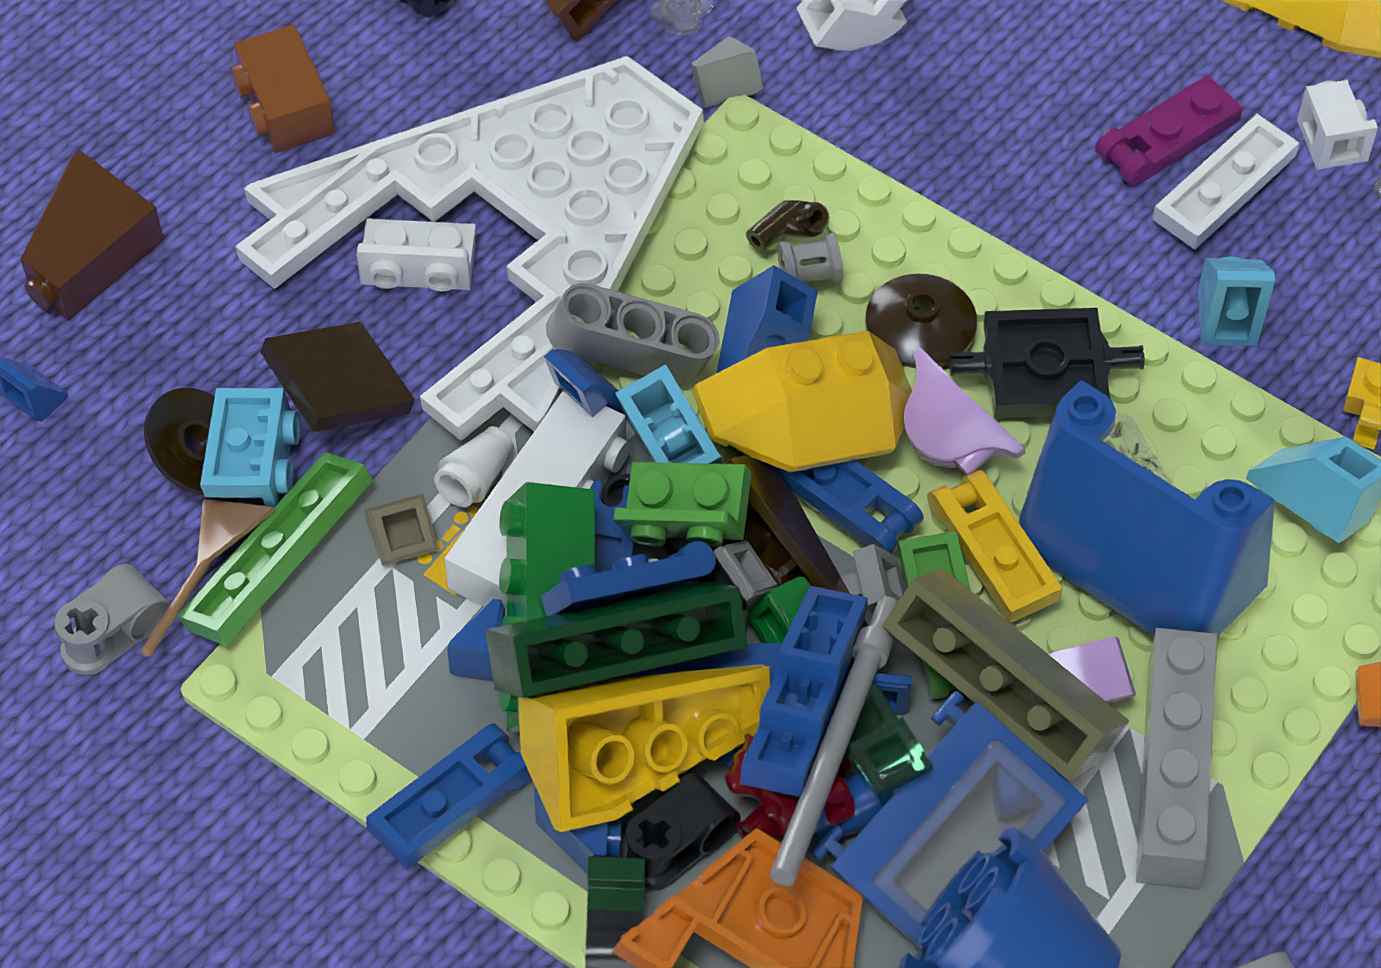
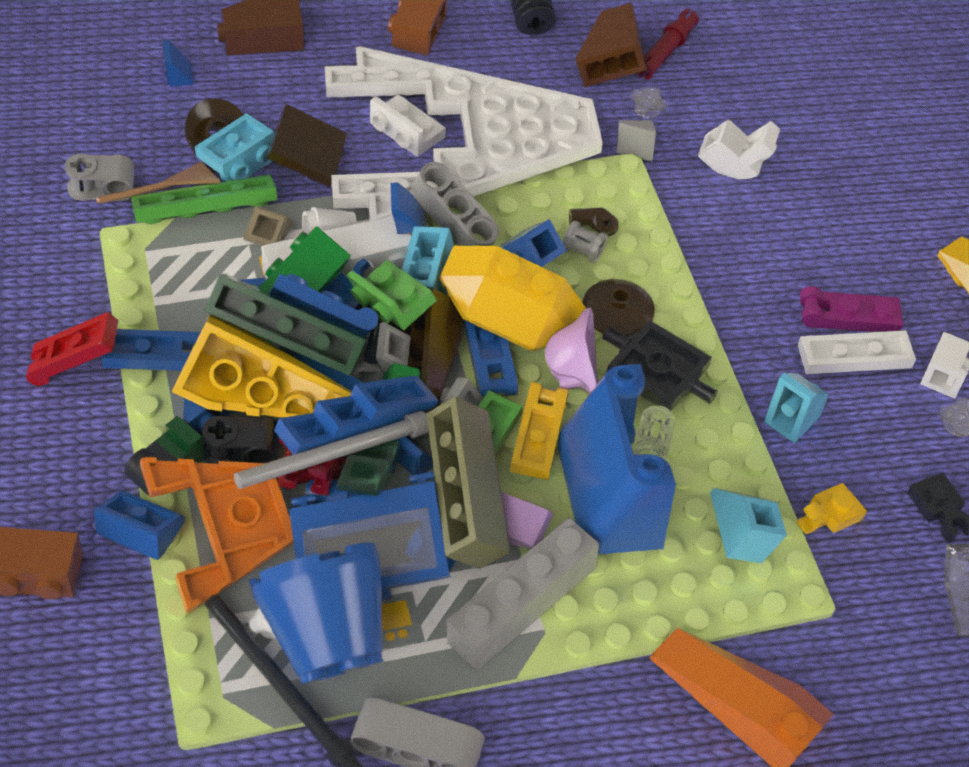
camera: 35 degrees right, 5 degrees down
none -> red plate [26,312,119,386]

